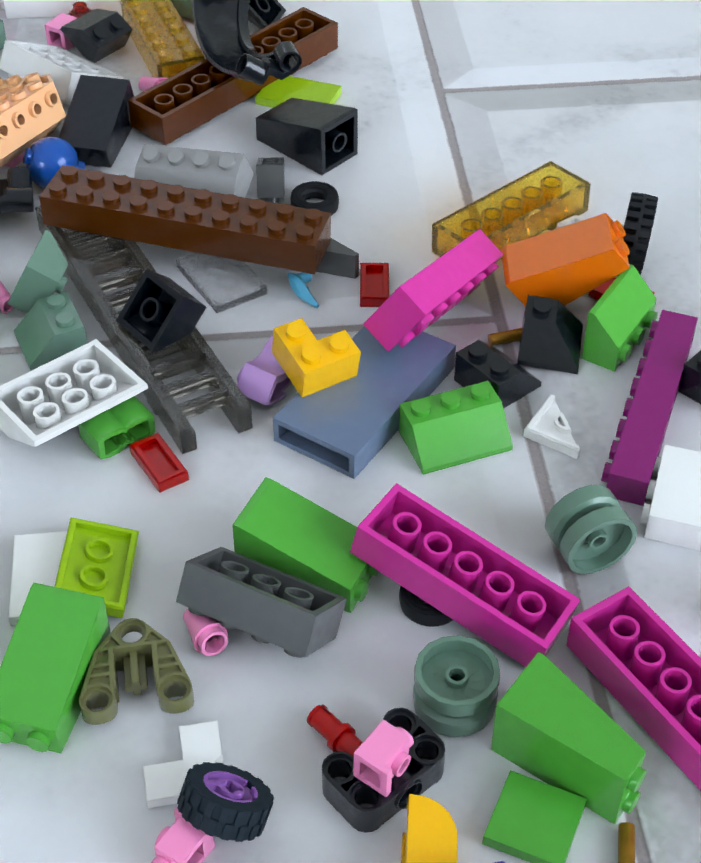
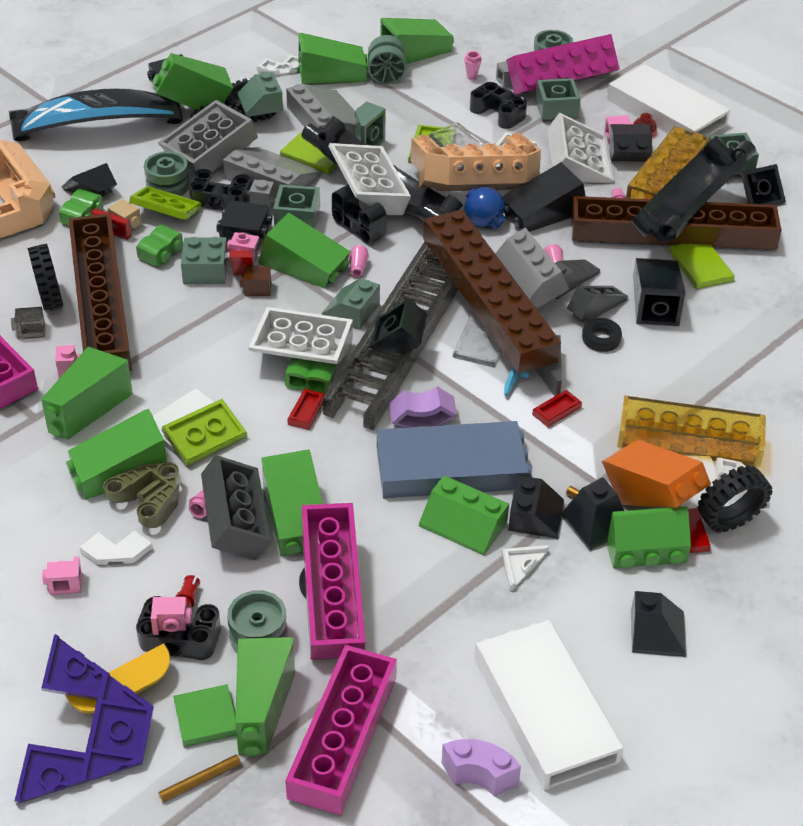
camera: 50 degrees right, 0 degrees up
sand green slope [7,230,69,313] -> none
black wheel [177,762,274,842] -> none
yellow brick [272,318,361,398] -> none
dark pink brick [363,229,504,352] -> none
sand green wheel [545,485,637,574] -> none
magenta brick [601,310,698,506] -> none

